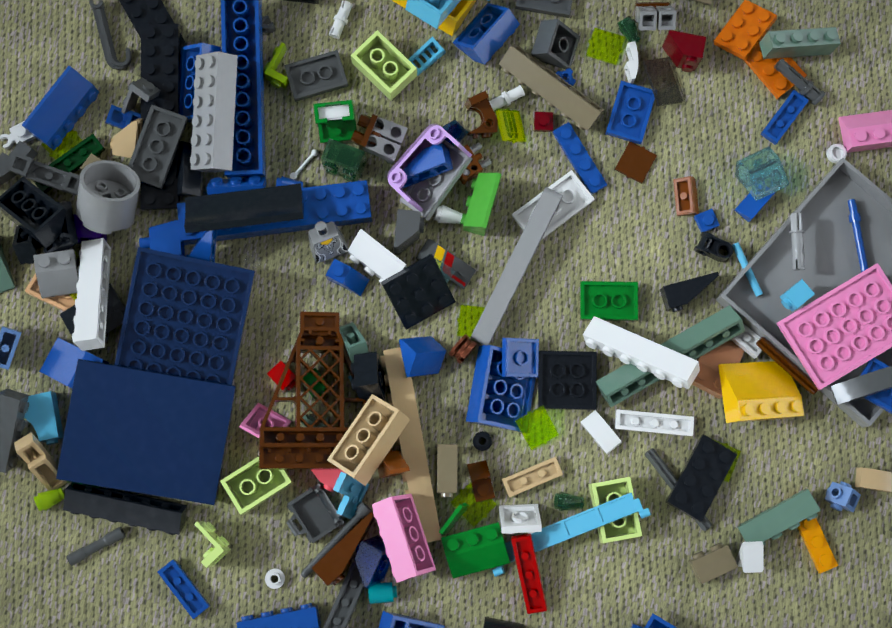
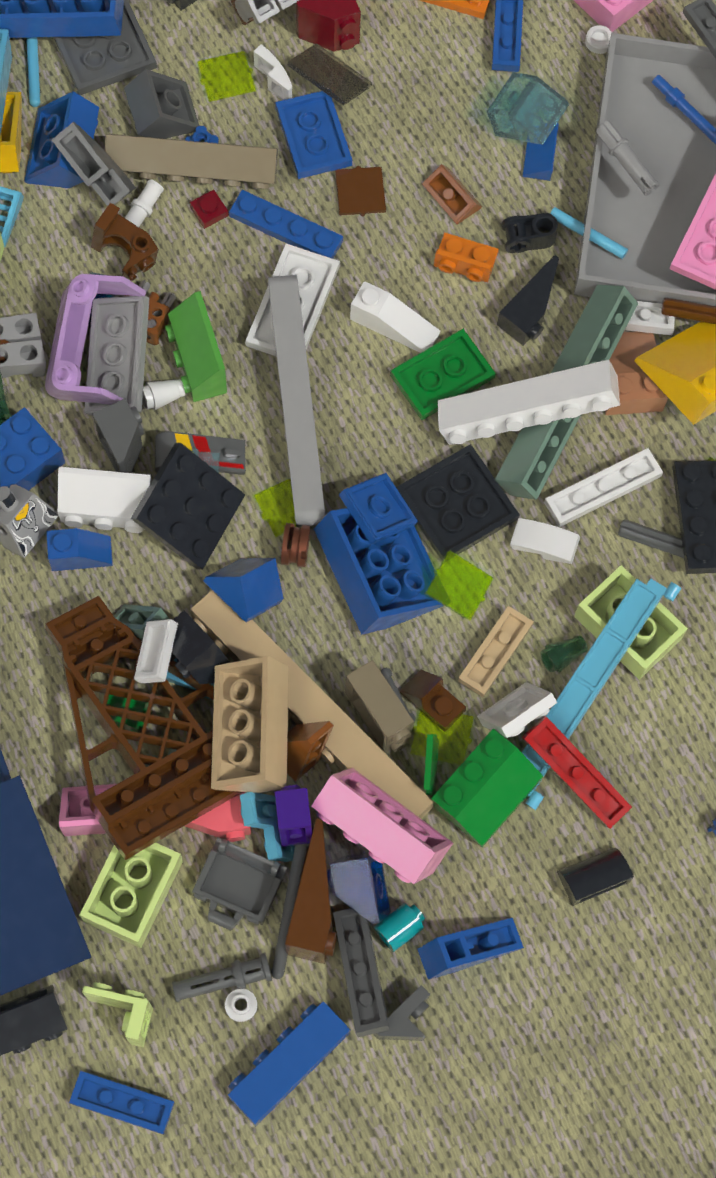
camera: 35 degrees left, 10 degrees down
red brick [267,361,295,392] -> none
blue slope [402,143,453,189] -> none
black plate [473,431,492,451] -> none
clear neon green piece [495,108,526,144] -> none
clear green cone [617,16,641,43] -> none
blue plate [694,209,720,232] -> none
medium azure brick [780,279,815,311] -> none
none -> dark grey slope [52,122,136,206]
none -> white tile [134,619,178,683]
none -> dark grey pin [172,952,272,1002]
none -> dark purple brick [275,785,312,846]
none -> white slope [350,281,440,353]
none -> dark grey hinge [381,667,416,723]
none -> orange bracket [434,232,499,283]

